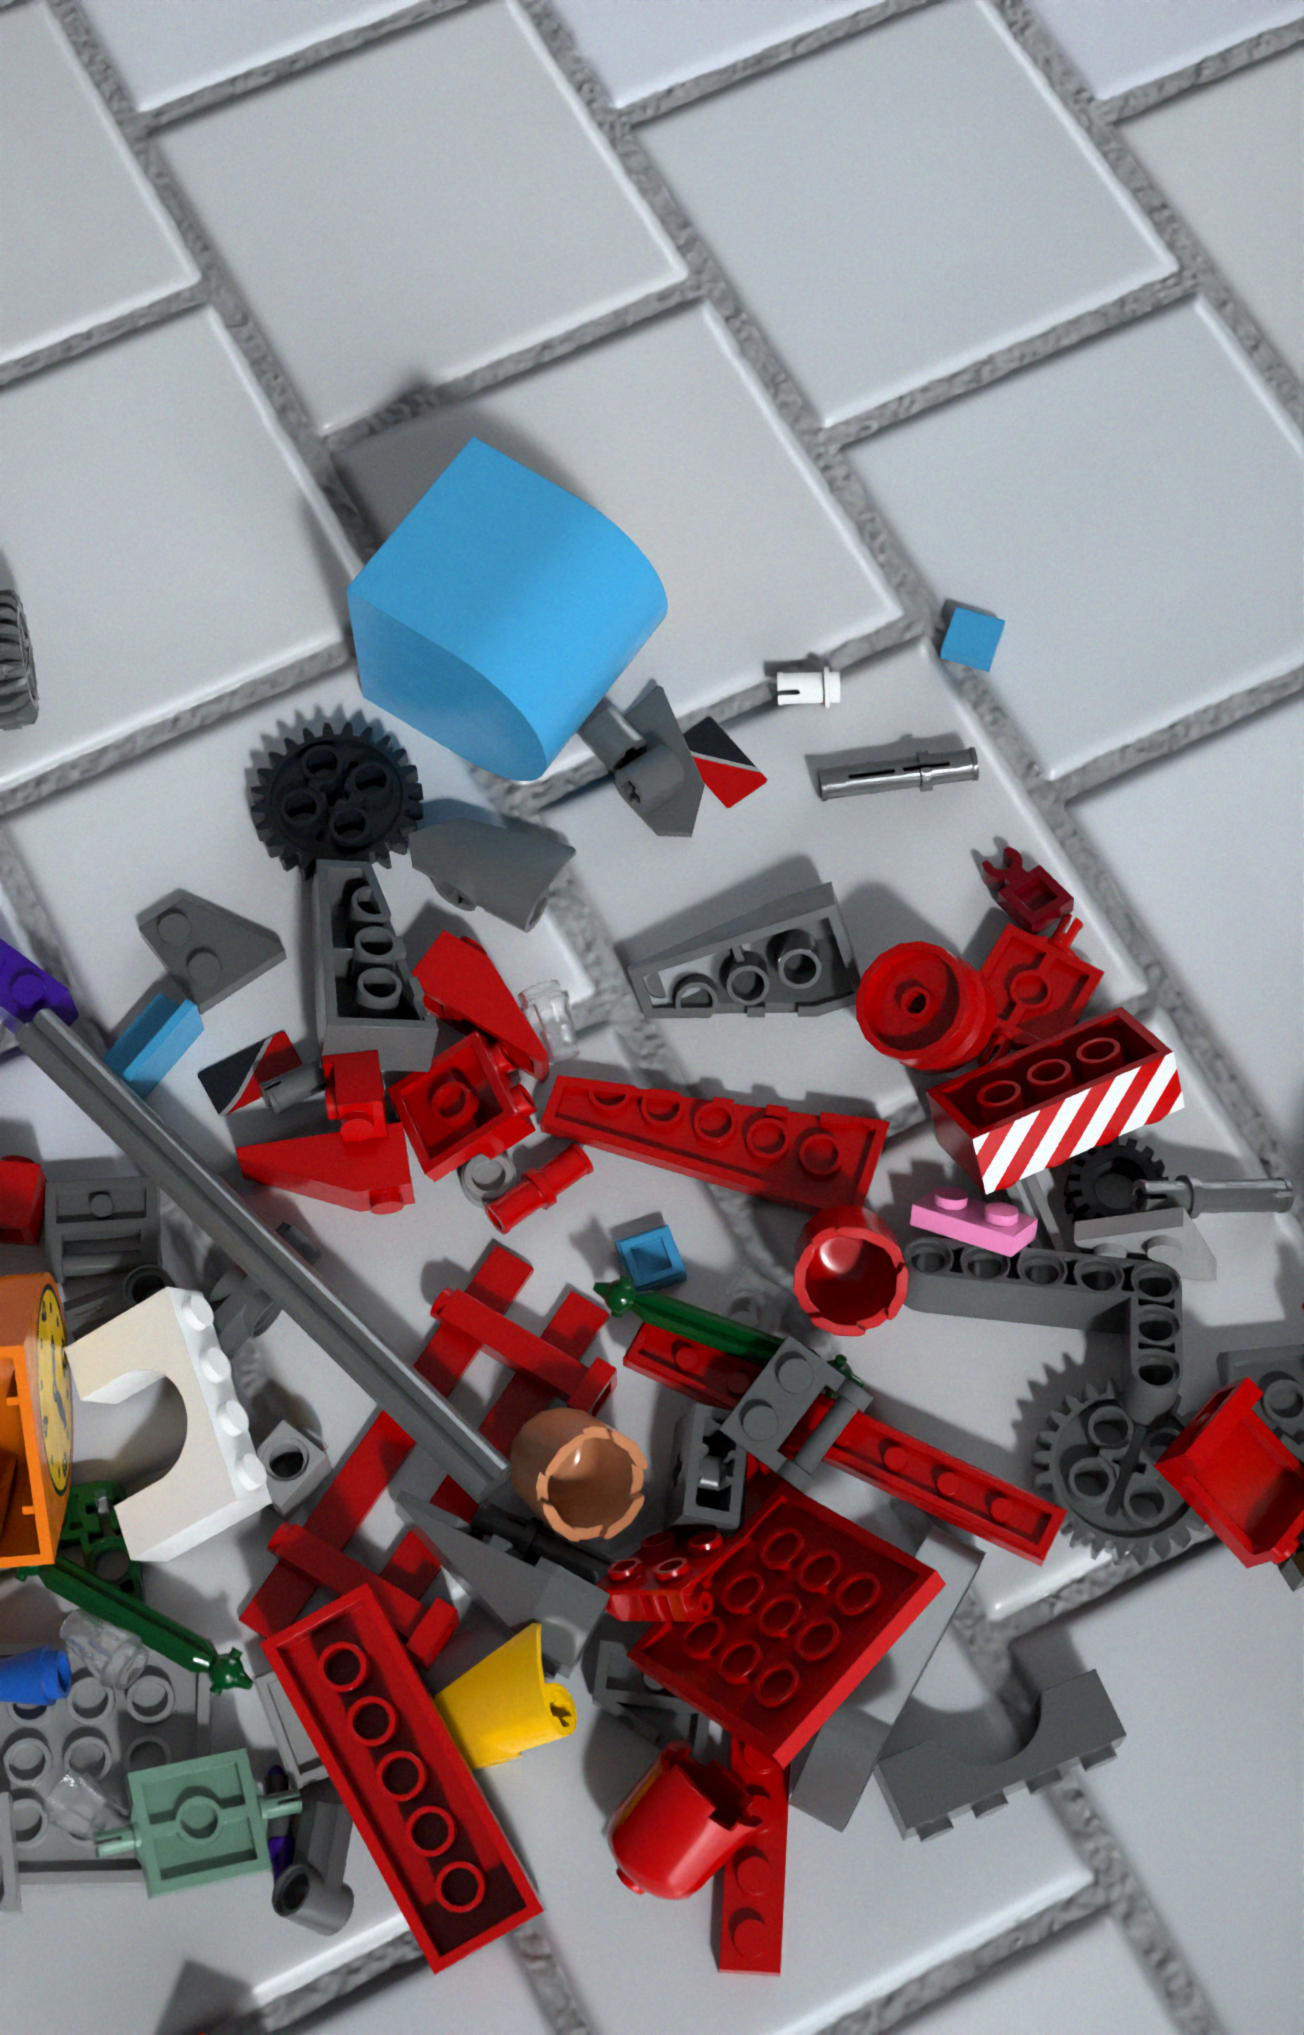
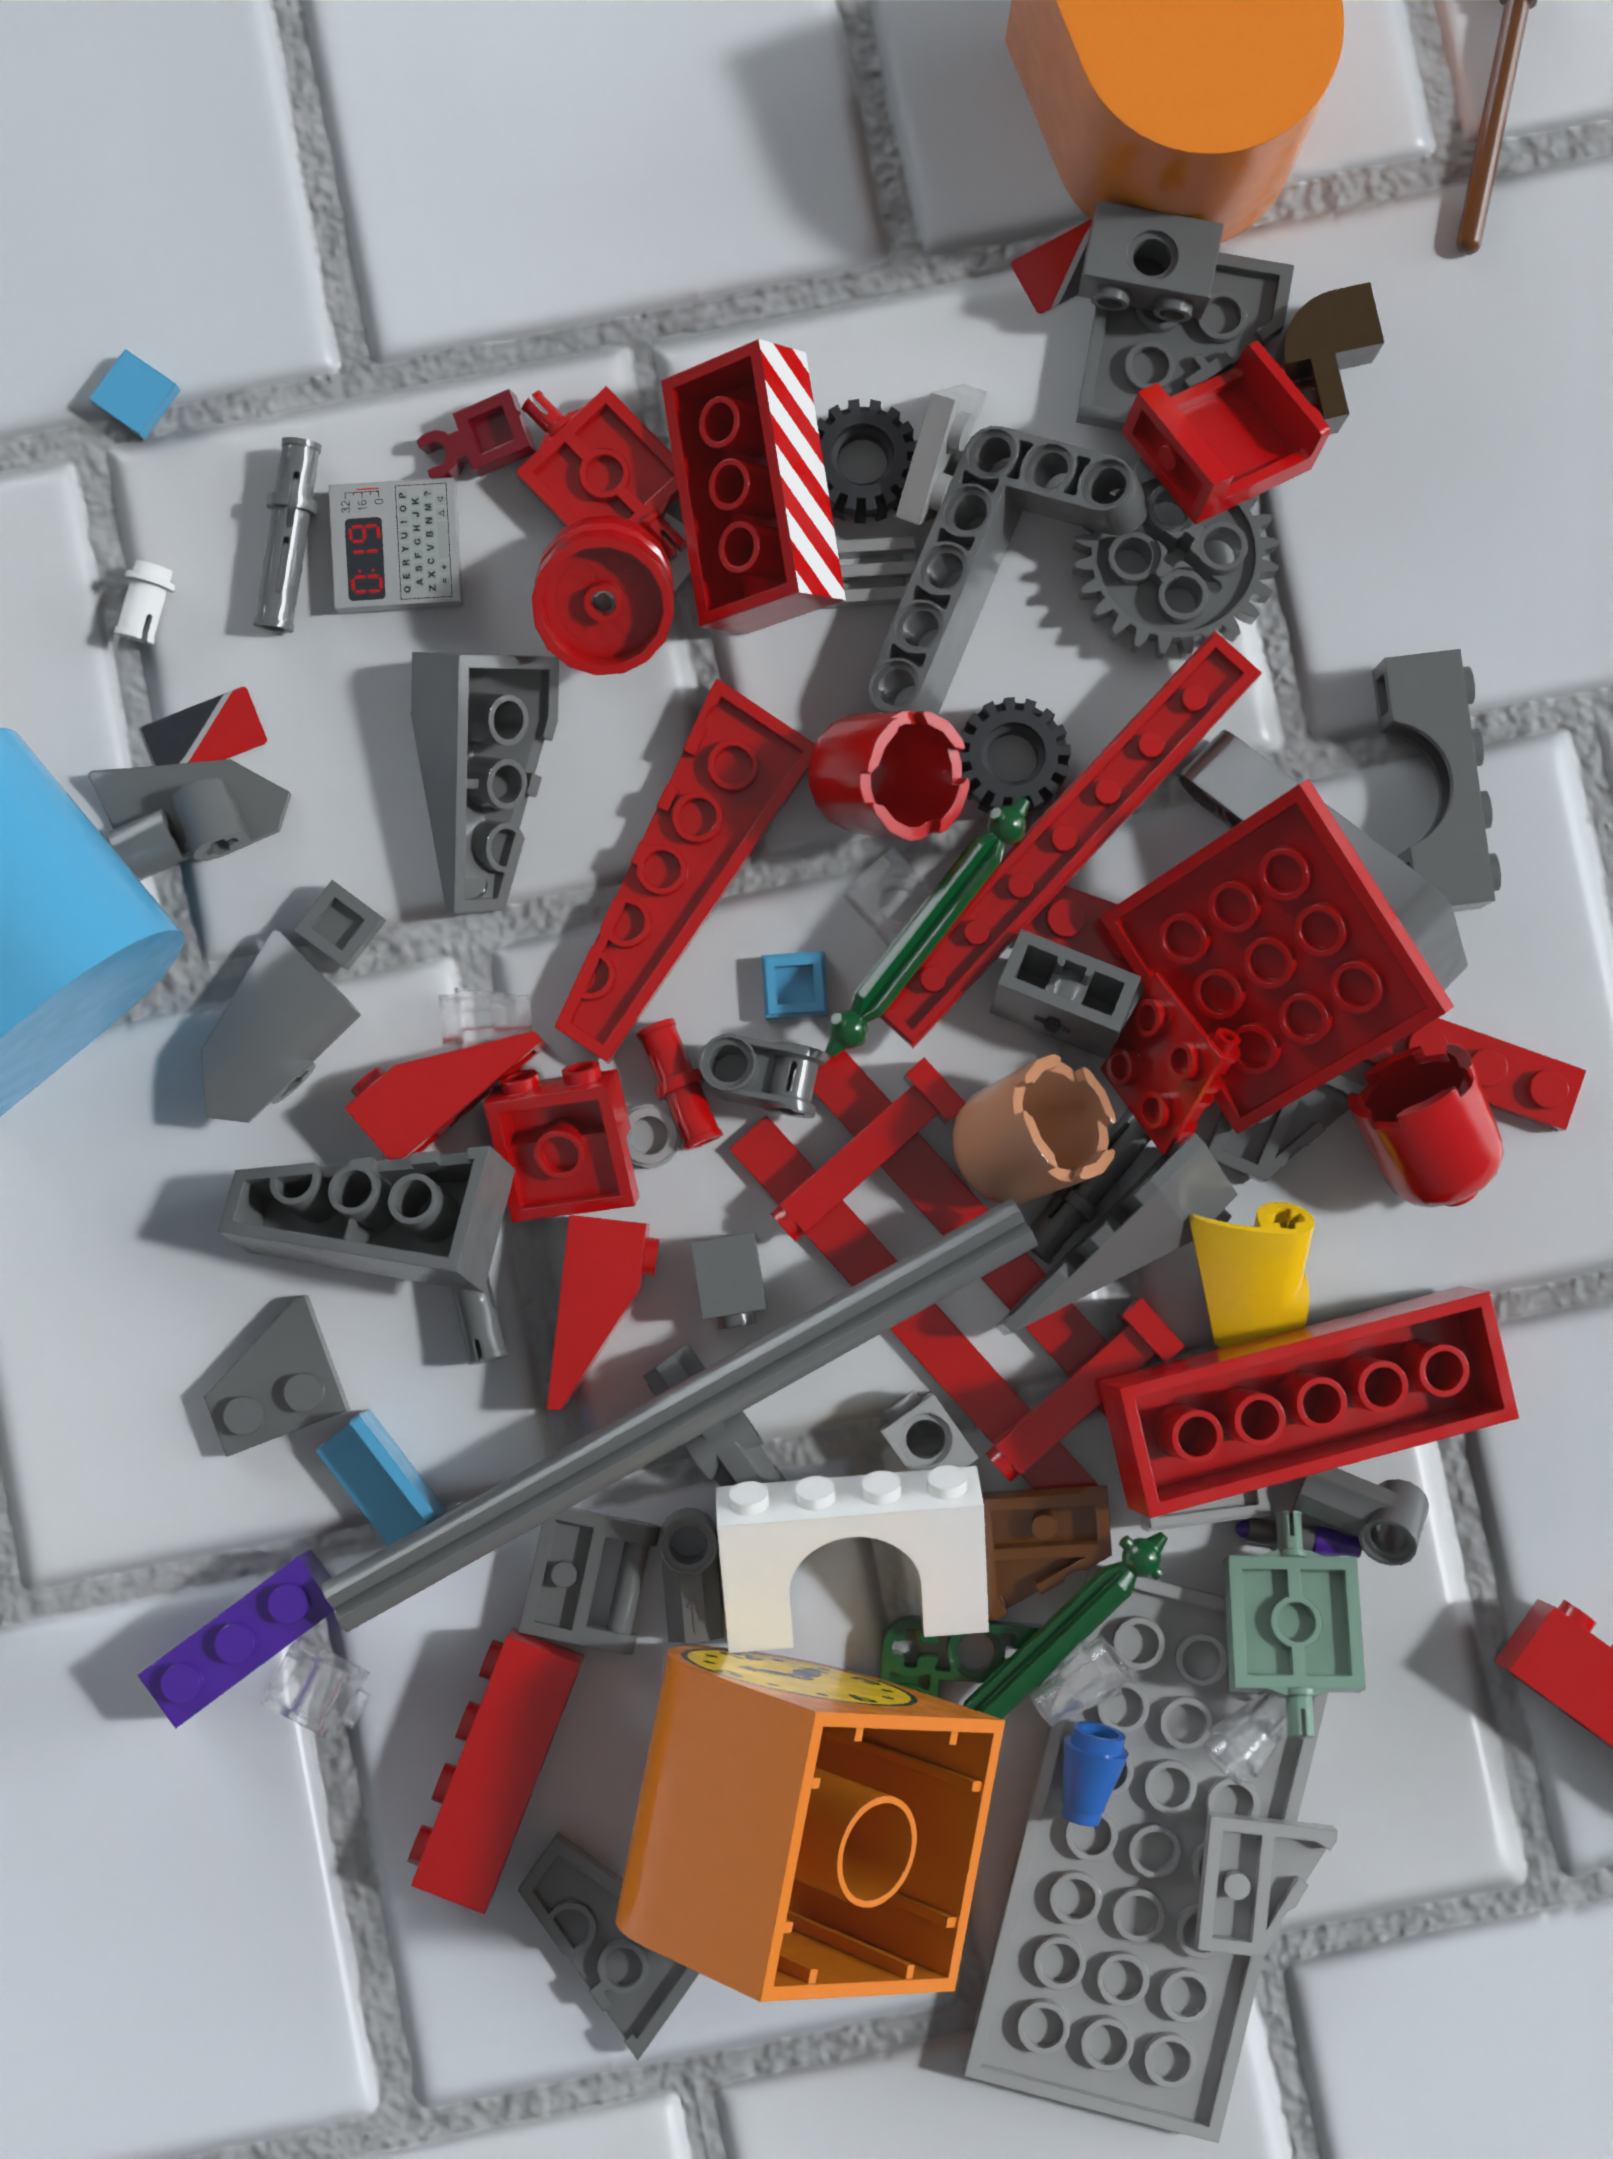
camera: 75 degrees left, 20 degrees up
sticker [198,1032,303,1117] -> none
black gear [251,722,424,881] -> none
red brick [322,1050,388,1142] -> none
dark grey plate [718,1335,874,1493] -> none
bright pink plate [910,1186,1038,1257] -> none
dark grey pin [1129,1175,1294,1219] -> none
none -> dark grey plate [294,880,387,971]
none -> tile [328,477,463,614]
none -> dark grey brick [690,1232,768,1330]
none -> dark grey piece [699,1034,828,1118]
none -> black tyre [958,697,1071,816]
none -> reddish brown wing [982,1485,1112,1620]

